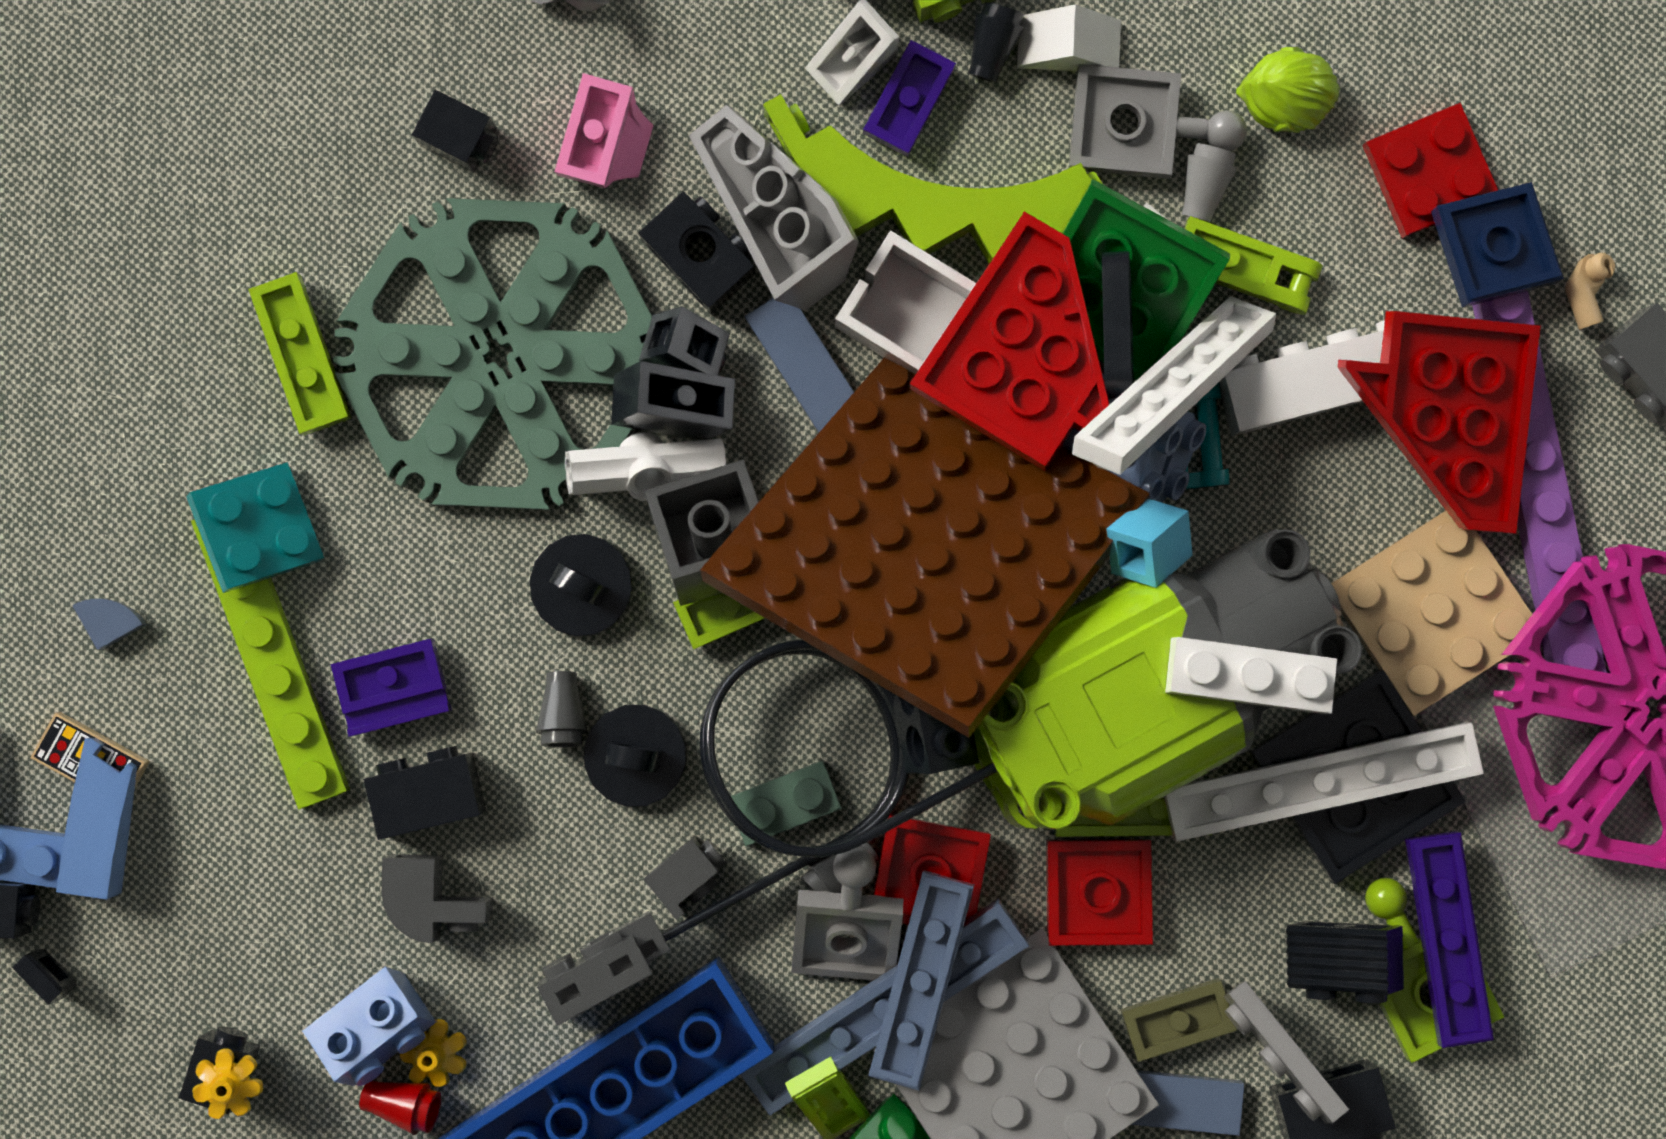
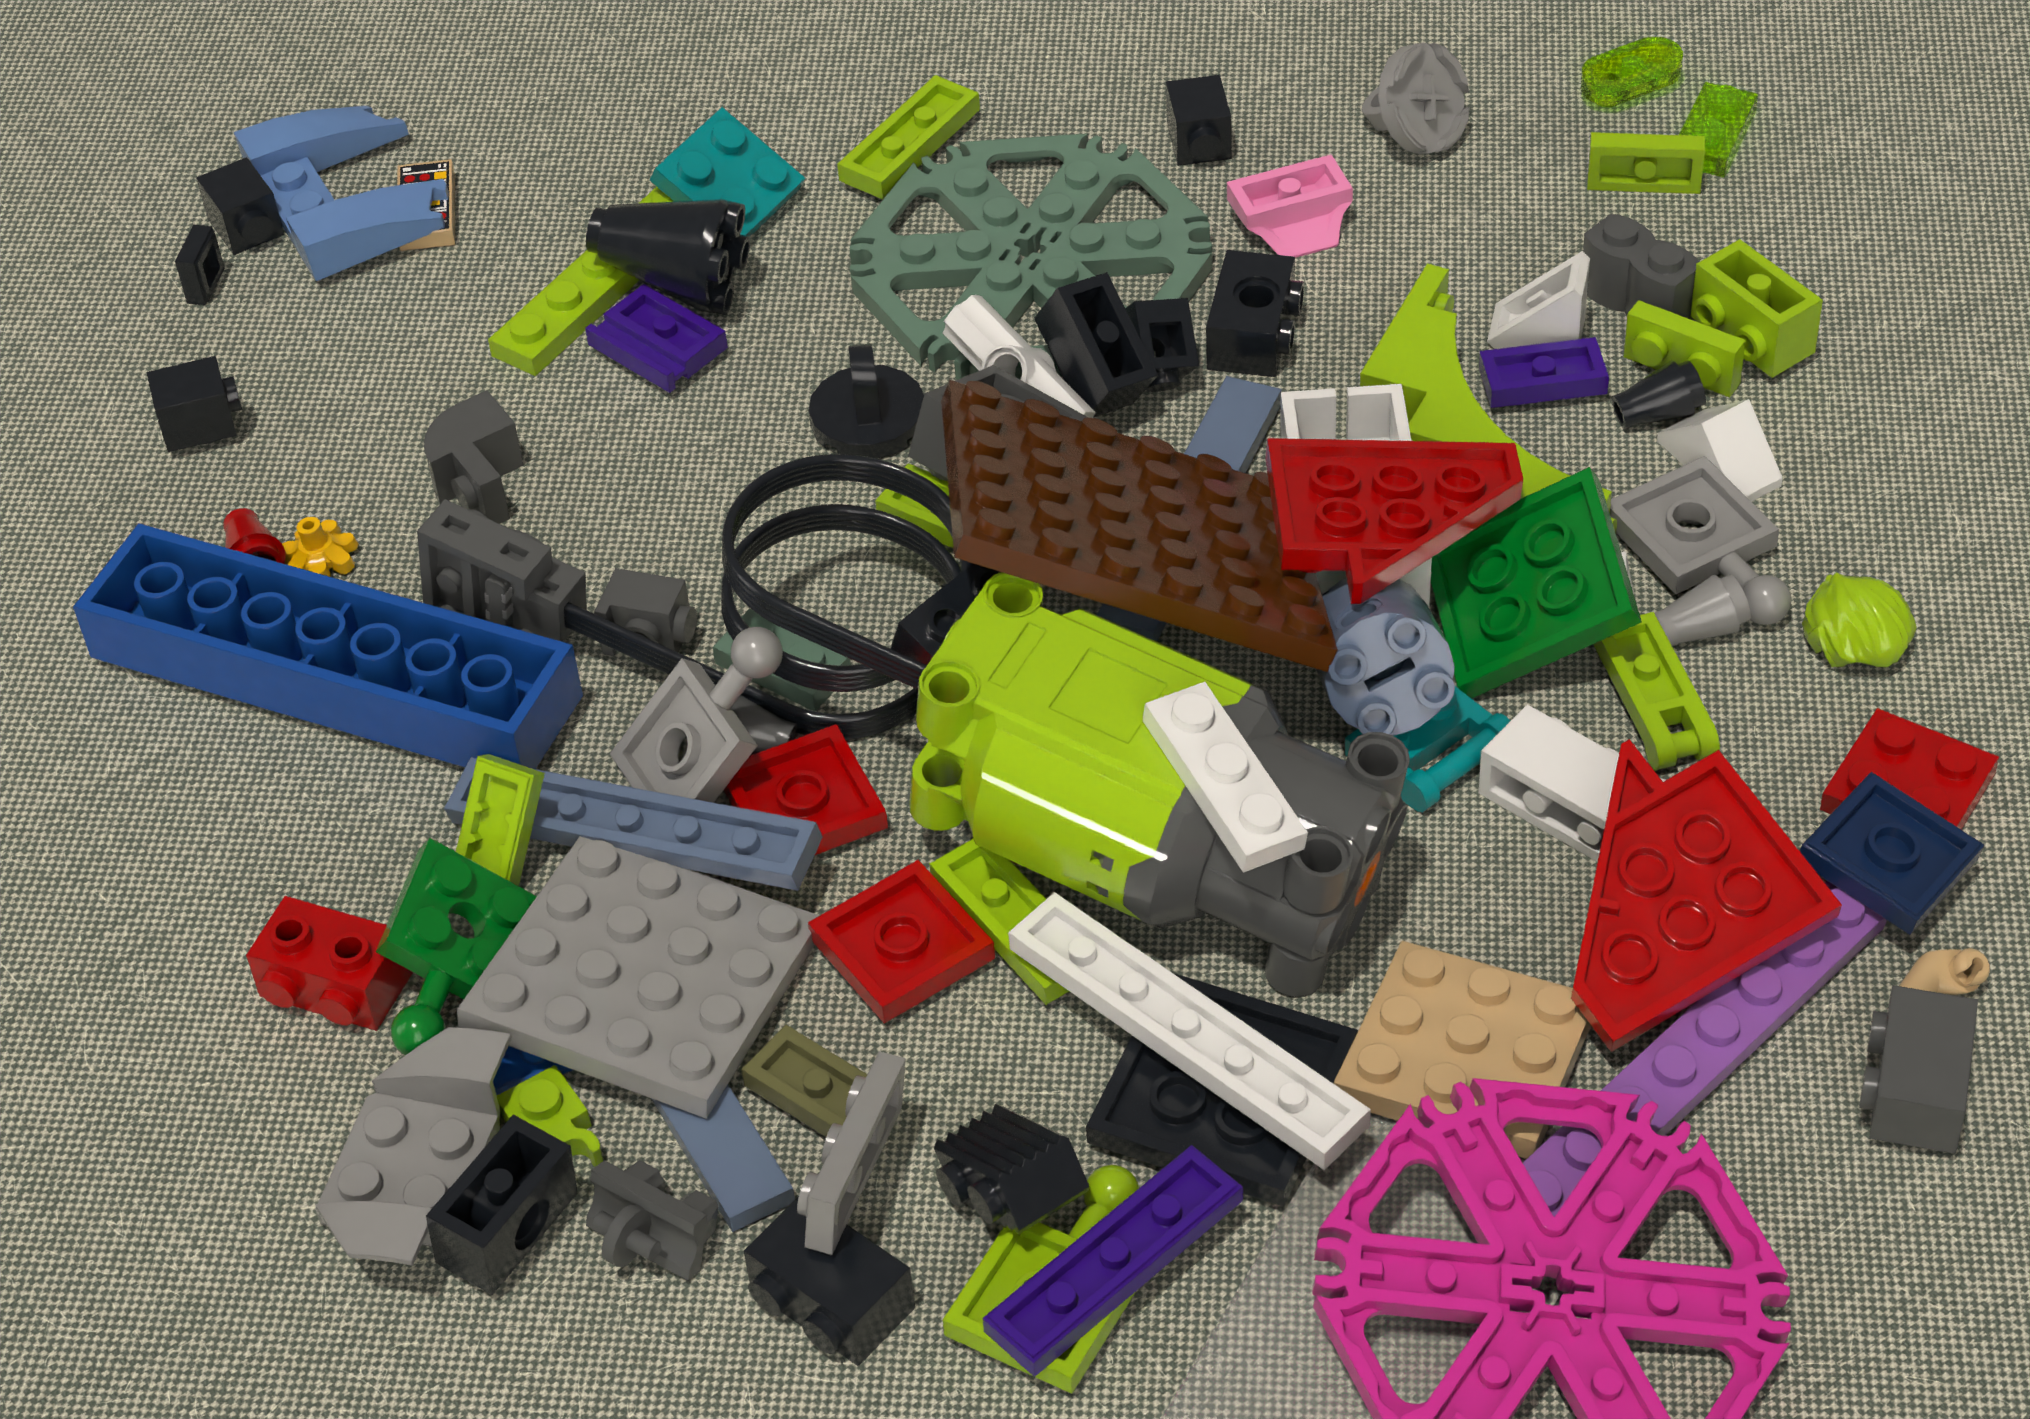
camera: 60 degrees right, 40 degrees down
sand blue tile [72,599,147,650] -> none
yellow plant [192,1049,263,1119] -> none
medium blue brick [302,966,436,1086] -> none
black brick [363,745,487,840] -> none
dark grey cone [536,671,588,748] -> none
black tile [584,705,687,807] -> none
light grey wedge [689,105,859,310] -> none
sand blue tile [868,870,975,1091] -> none
white plate [1072,296,1276,475] -> none
black beam [1102,251,1134,399] -> none
medium azure brick [1107,499,1193,588] -> none
none -> black cone [586,199,750,315]

